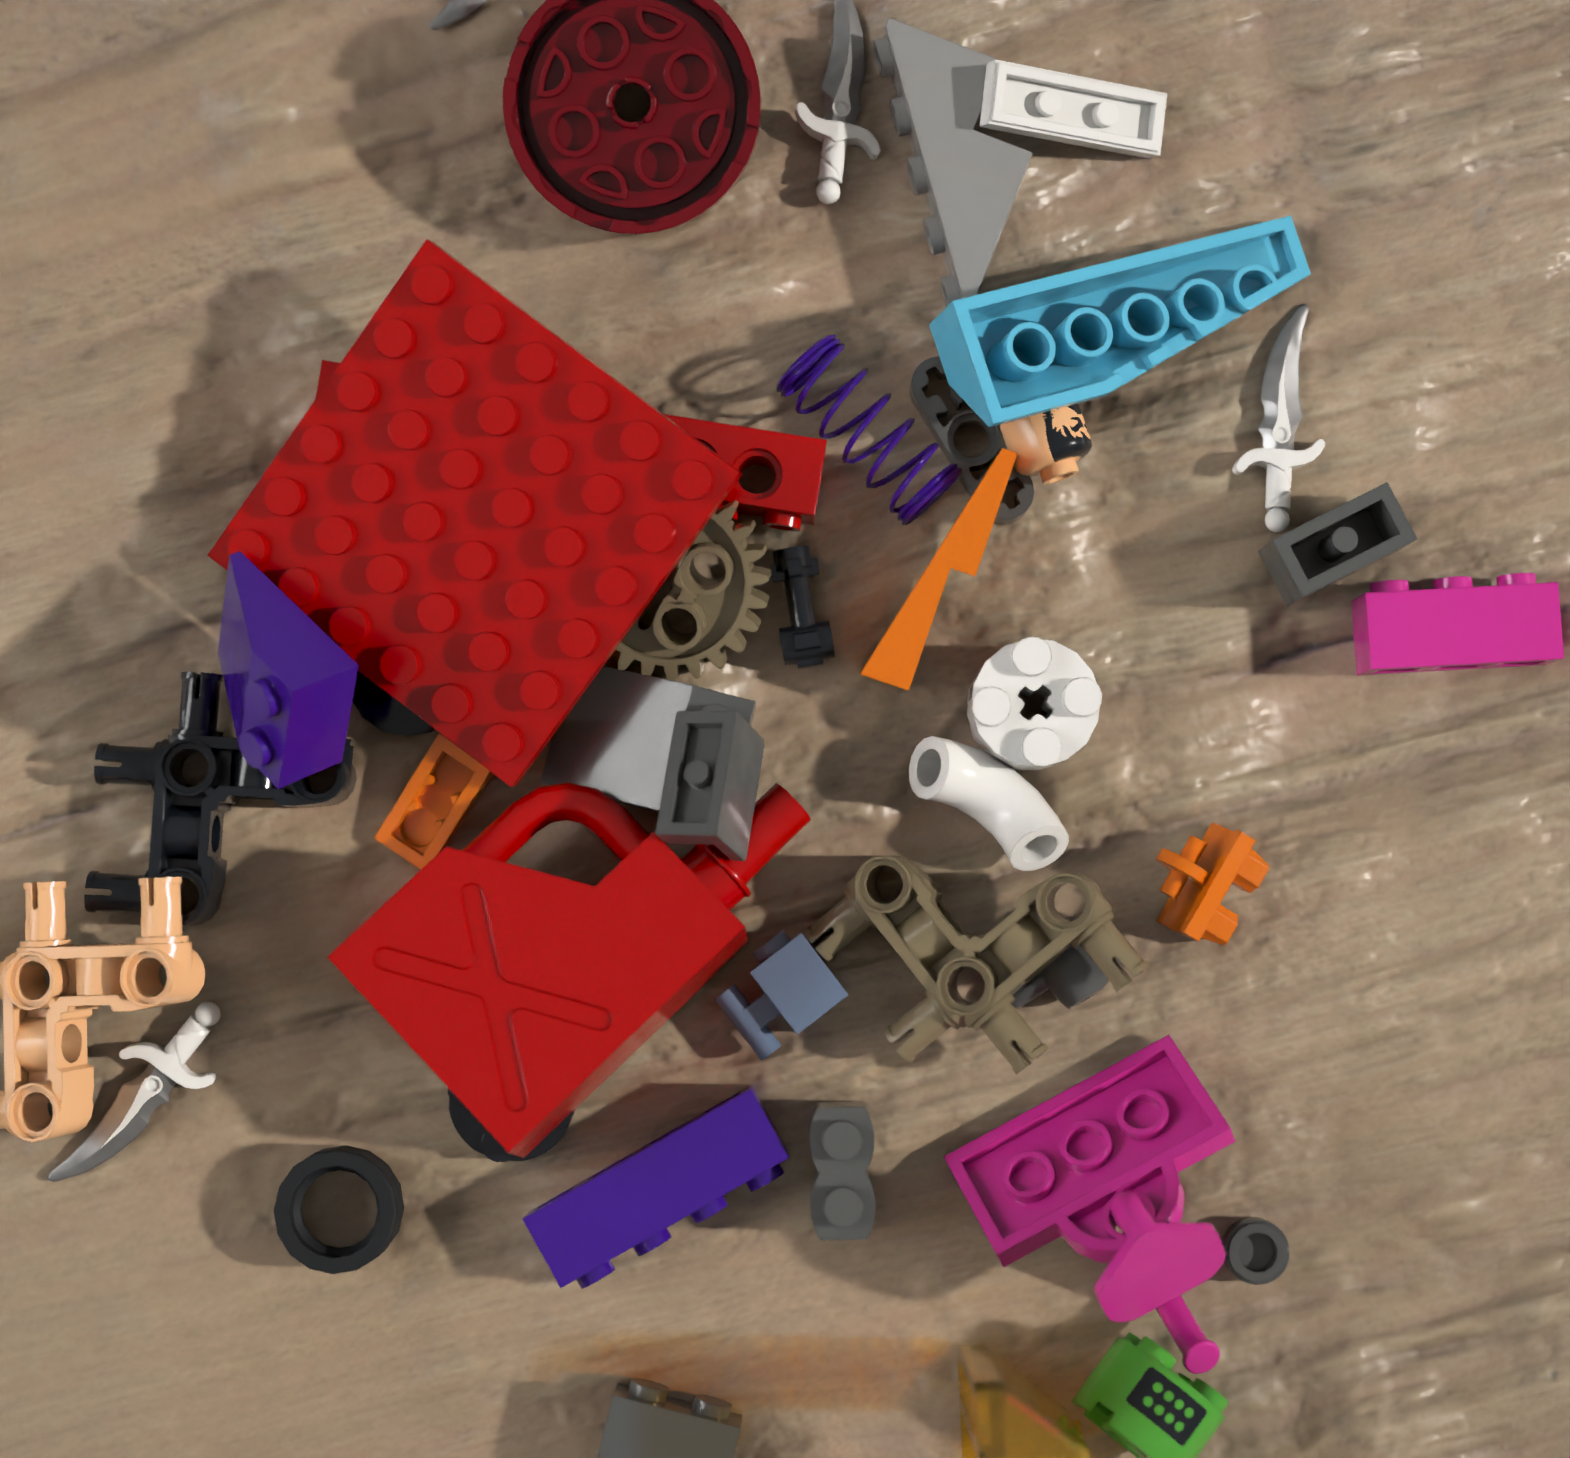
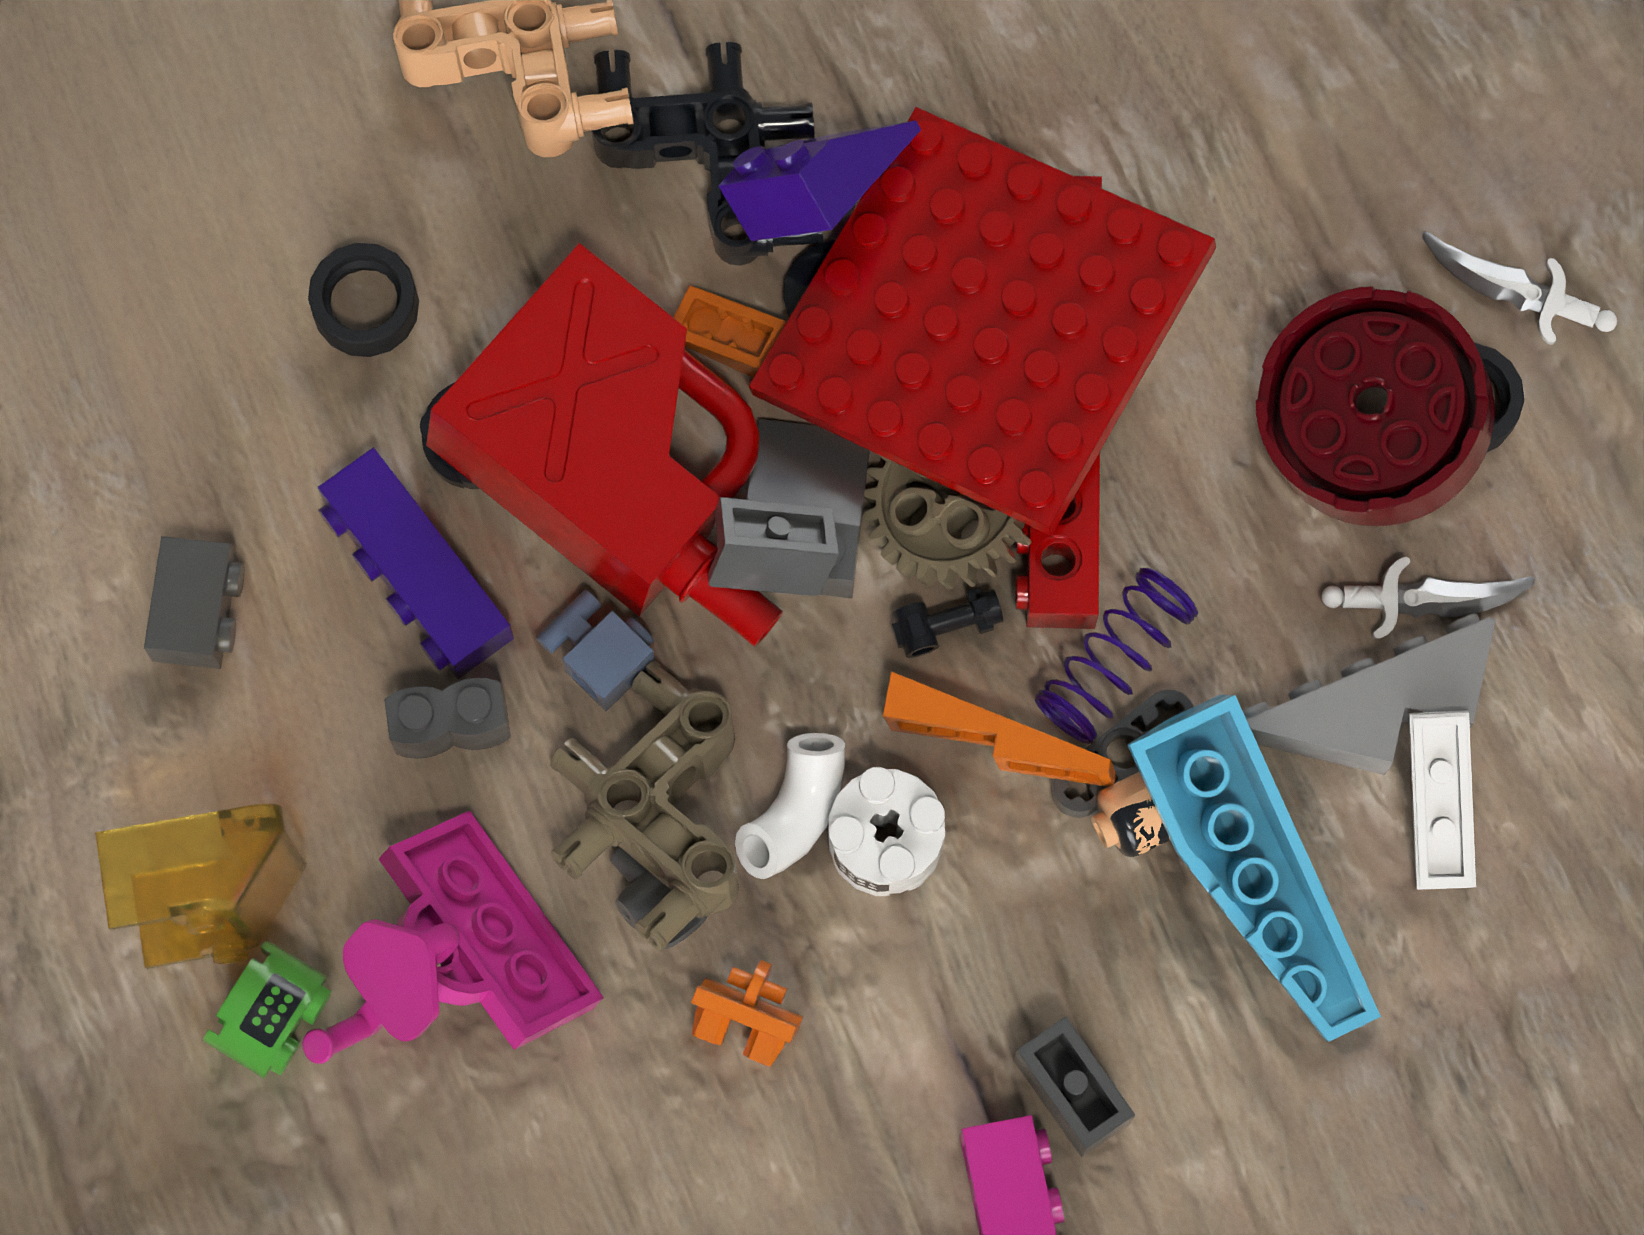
camera: 80 degrees right, 10 degrees down
piece [47,1001,221,1182] -> none
dark grey tile [1222,1217,1289,1285] -> none
piece [1232,304,1325,532] -> none

